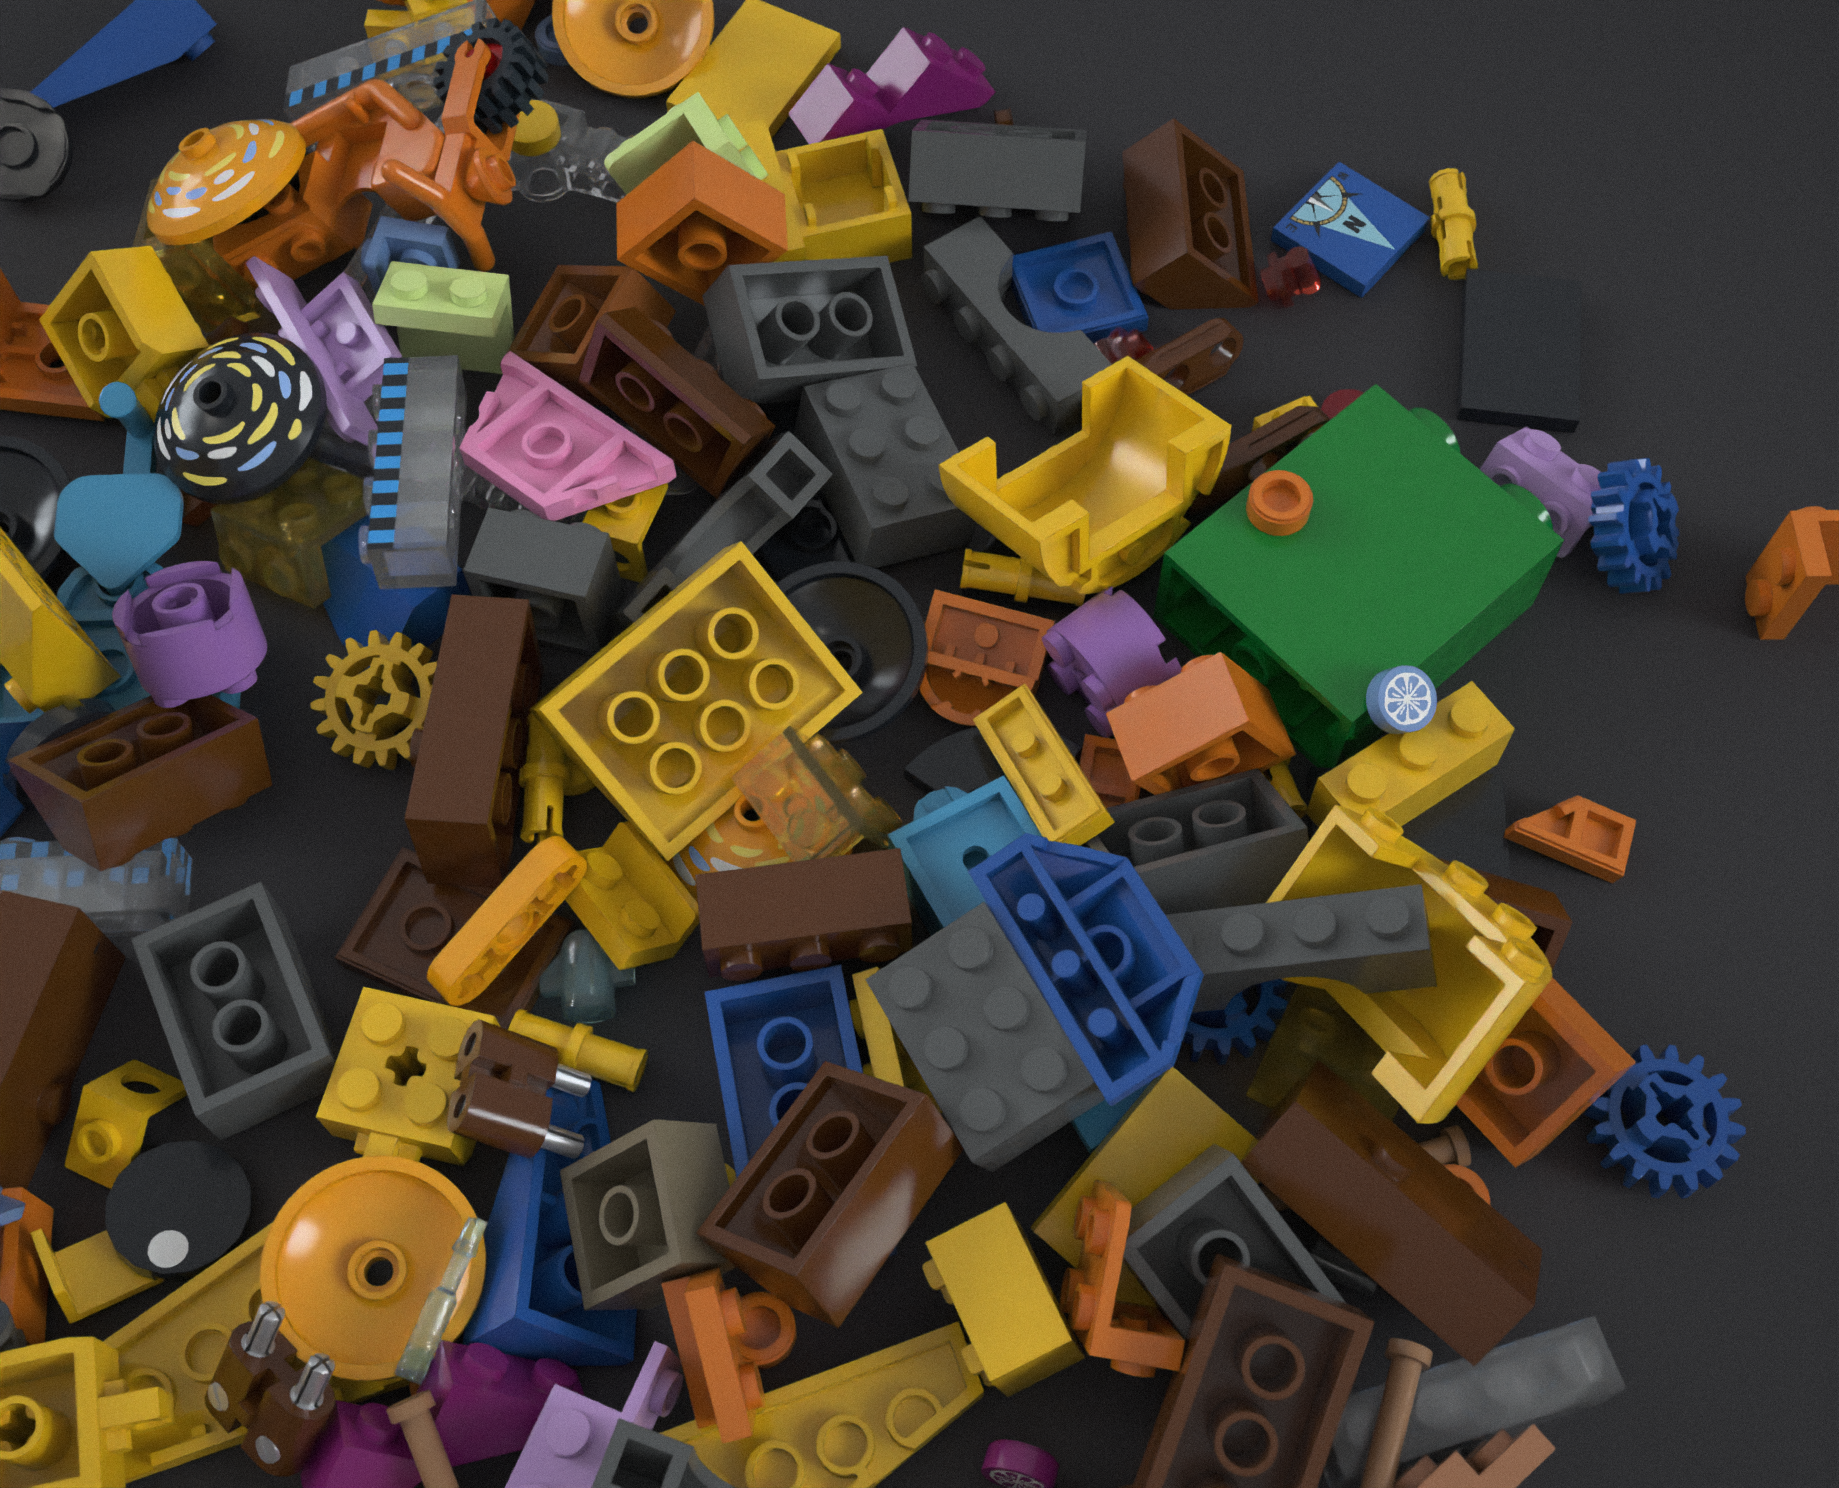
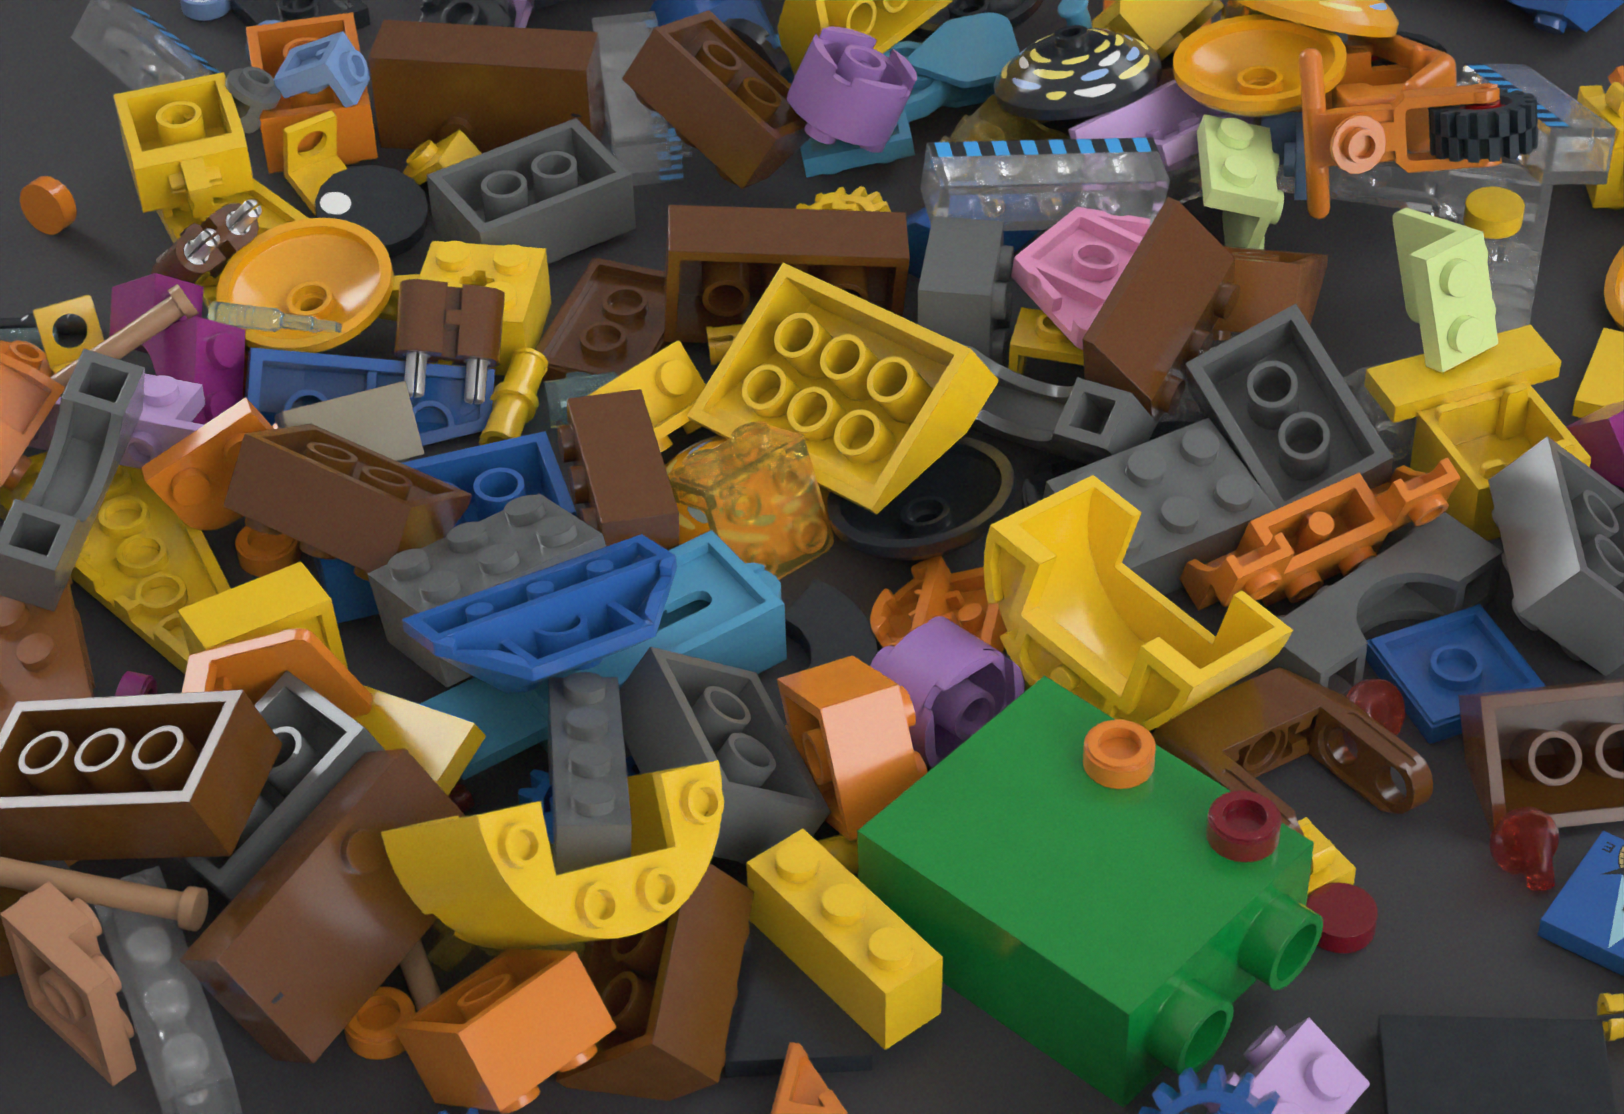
camera: 85 degrees right, 20 degrees down
light orange beam [427,836,587,1006] -> none
orange brick [616,141,788,306] -> none
yellow tile [973,683,1115,846] -> none
medium blue tile [1366,665,1437,734] -> none
none -> light orange dish [1173,14,1347,117]
none -> orange bracket [1179,457,1461,611]
none -> dark red tile [1206,790,1282,862]

